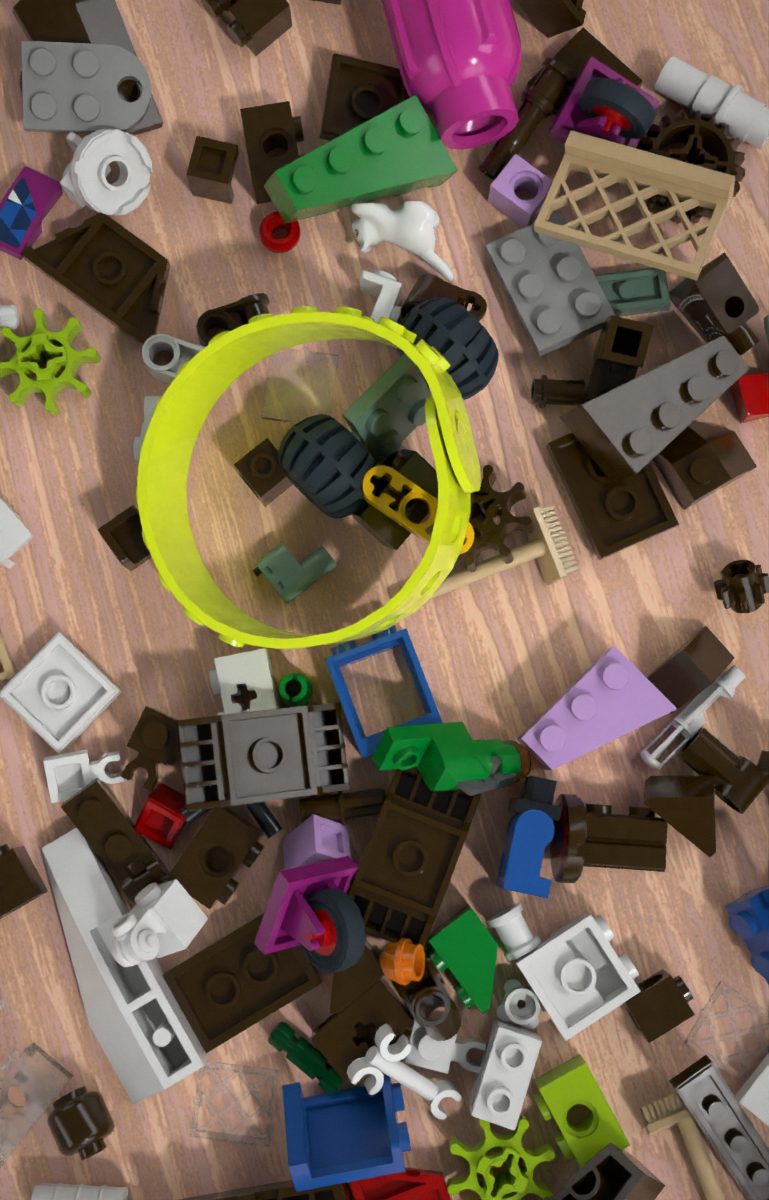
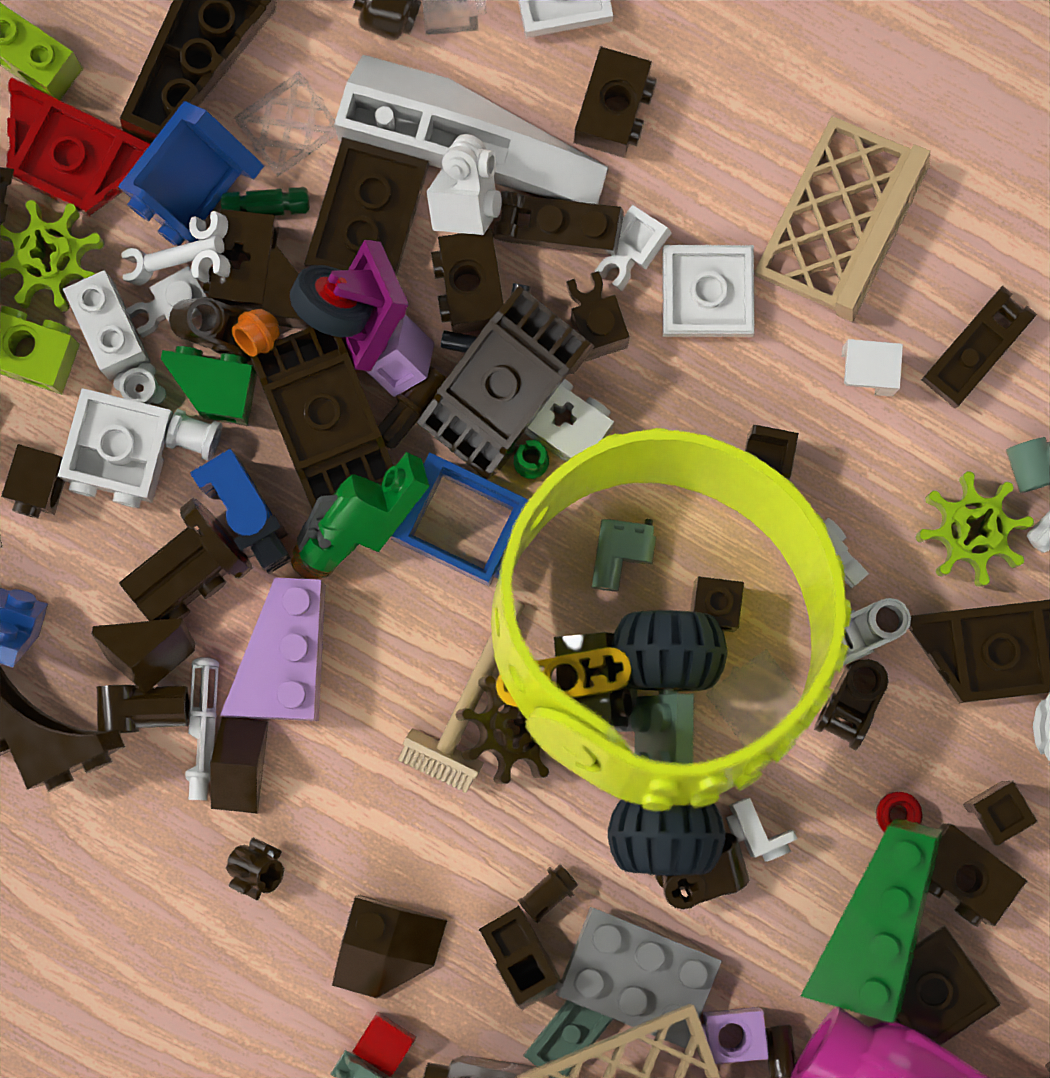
camera: 135 degrees right, 0 degrees up
red slope [135,783,187,850] -> none
white animal [351,201,454,282] -> none
dark brown plate [546,433,679,560] -> none
wedge [560,335,750,483] -> none

